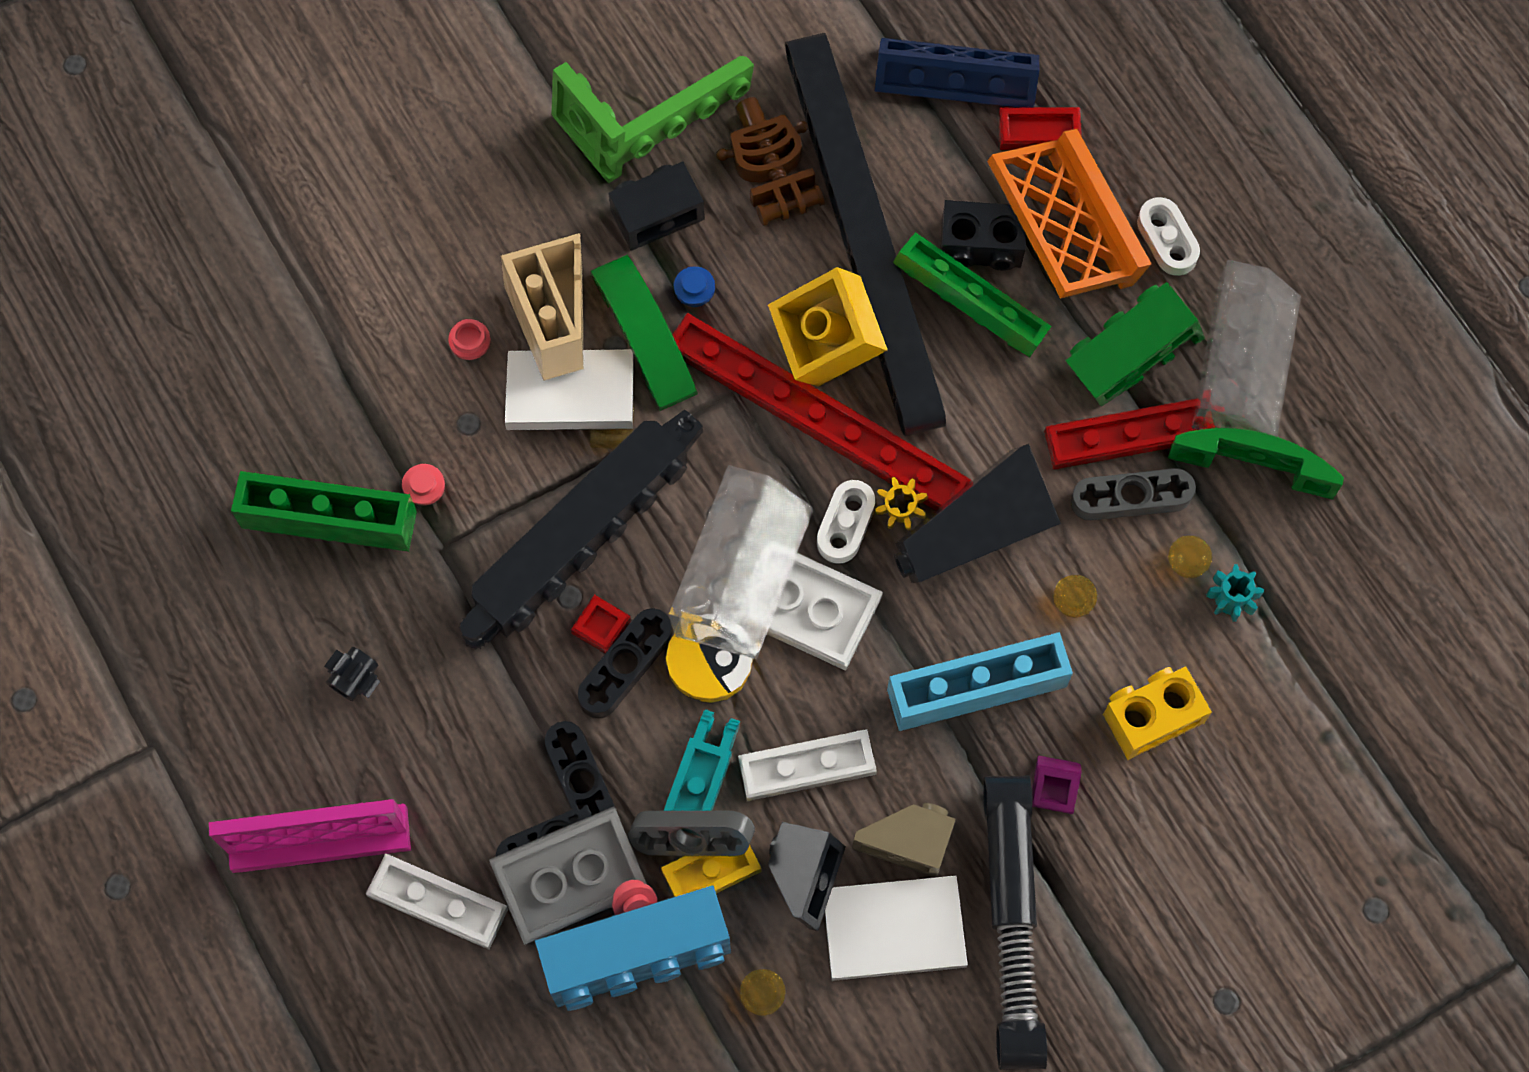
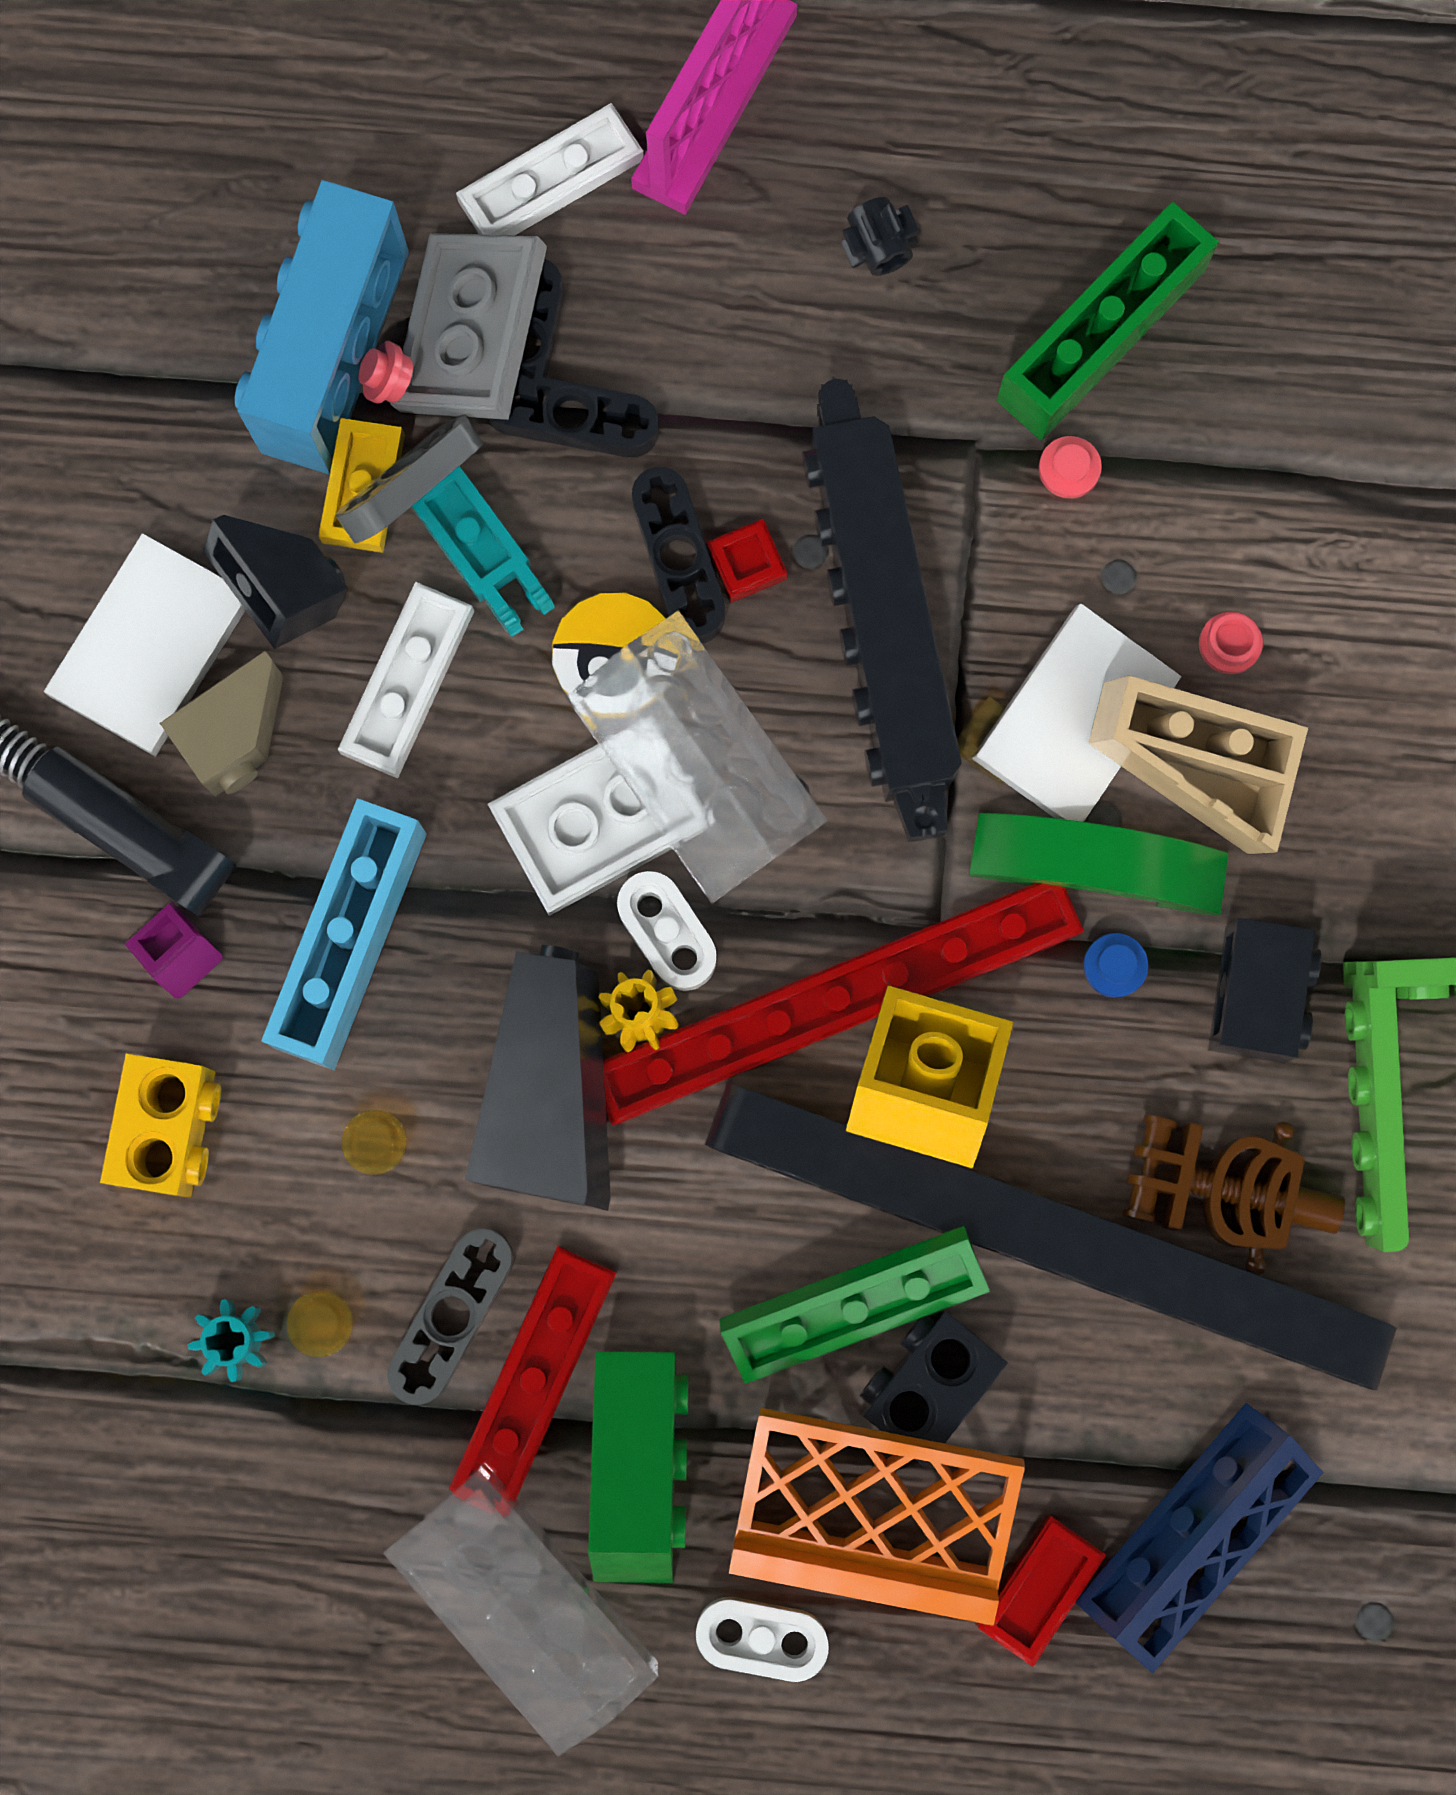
camera: 125 degrees right, 10 degrees up
clear yellow plate [740,969,786,1016] -> none
green slope [1168,428,1344,500] -> none

